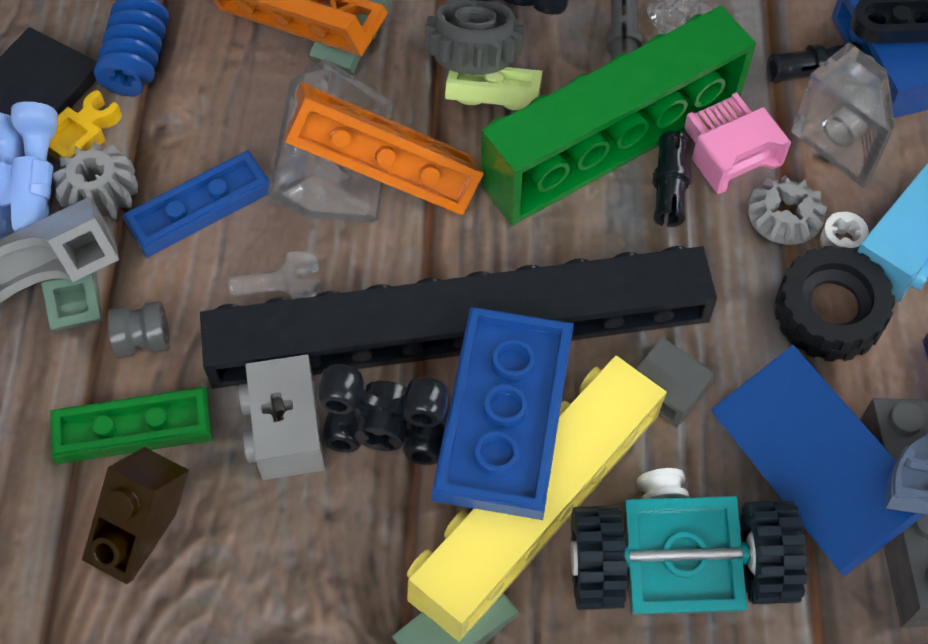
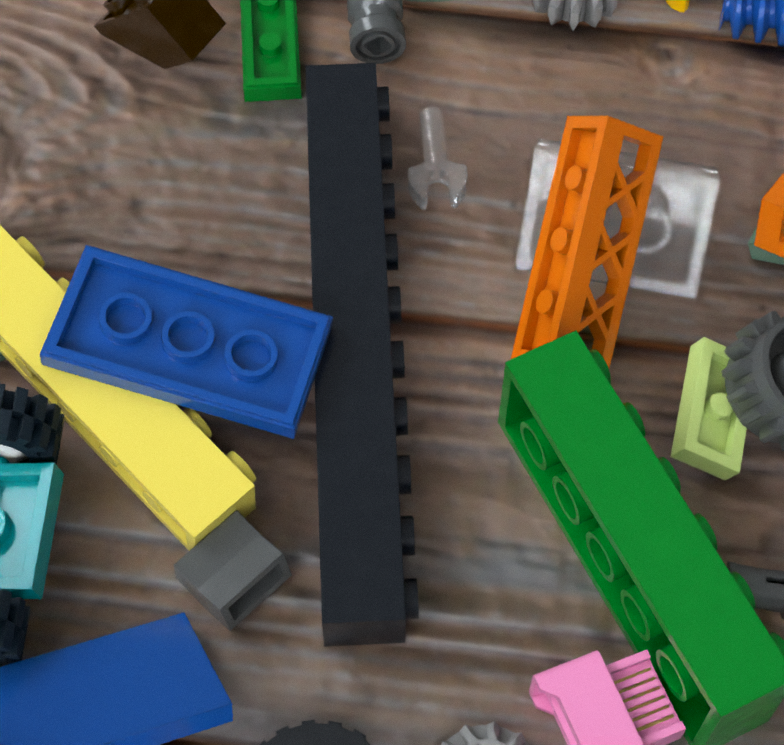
camera: 95 degrees right, 0 degrees up
blue tile [121,150,273,258] -> none
light grey brick [238,354,325,480] -> none
black gear [317,364,449,465] -> none
white bush [636,468,689,499] -> none
black pin [652,131,691,227] -> none

